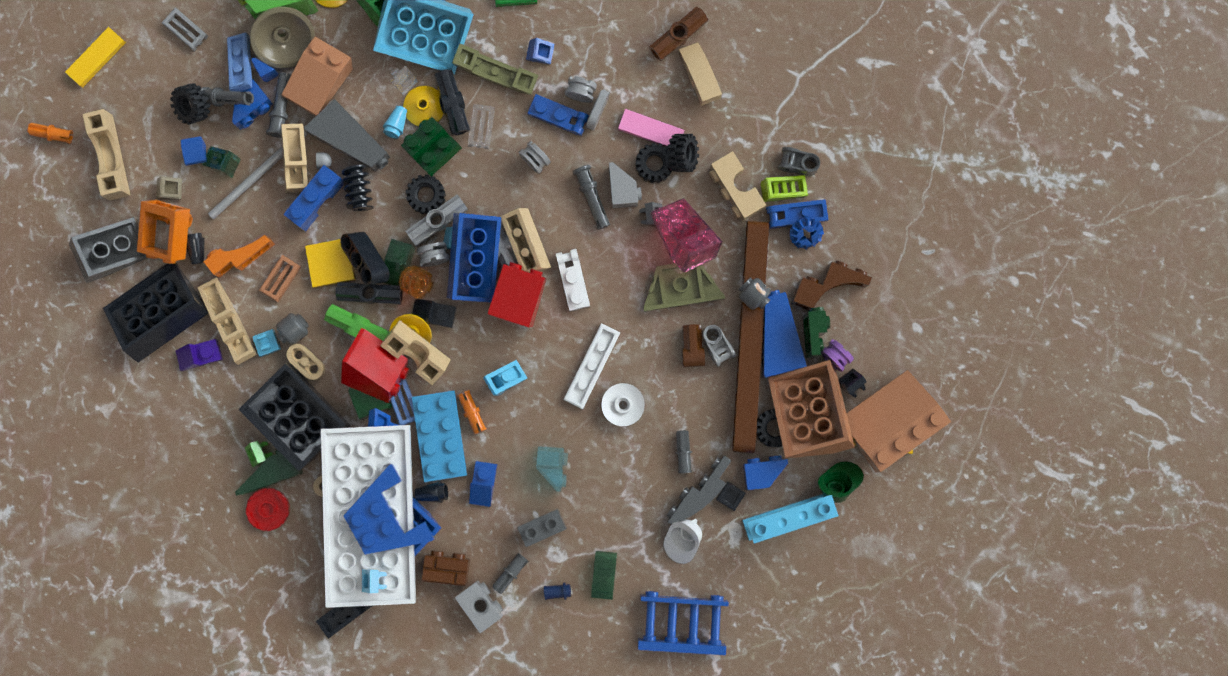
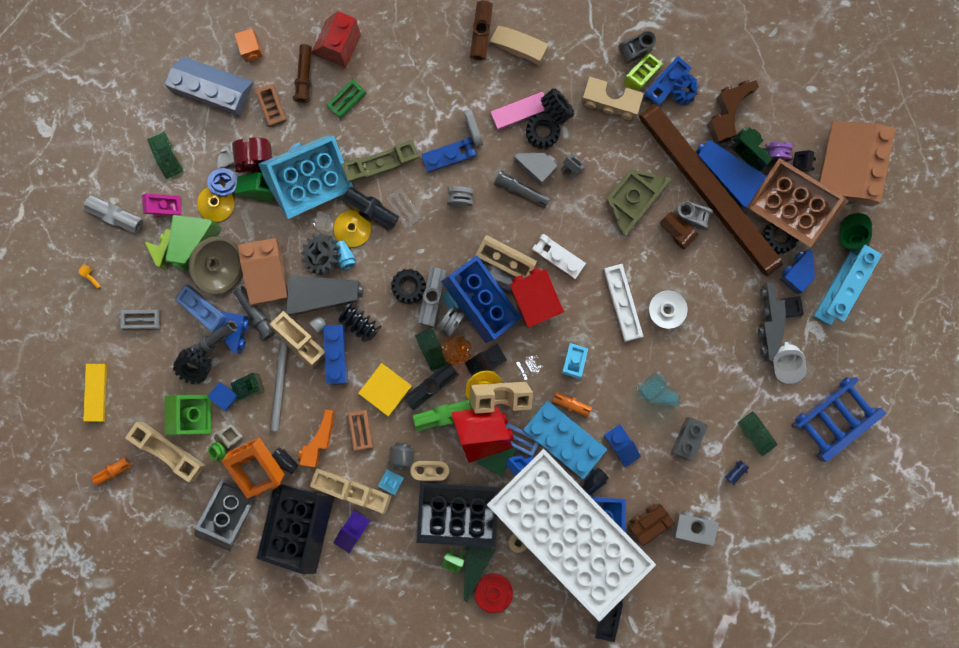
camera: 40 degrees left, 0 degrees up
blue slope [251,58,278,83] -> none
black beam [340,231,389,285] -> none
blue wing [343,464,435,555] -> none
medium azure tile [362,569,387,593] -> none
dark green plate [401,117,462,177] -> none
dark grey axle [493,553,529,594] -> none
blue slope [526,38,555,64] -> none
light grey wheel [565,76,597,103] -> none
clear pink slope [651,198,723,273] -> none
dark grey axle [675,430,692,473] -> none
dark grey head [739,278,771,310] -> none
none -> bright green slope [165,395,211,435]
none -> bright green plate [208,442,226,462]
none -> dark grey gear [301,233,341,275]
none -> clear tile [517,355,543,380]

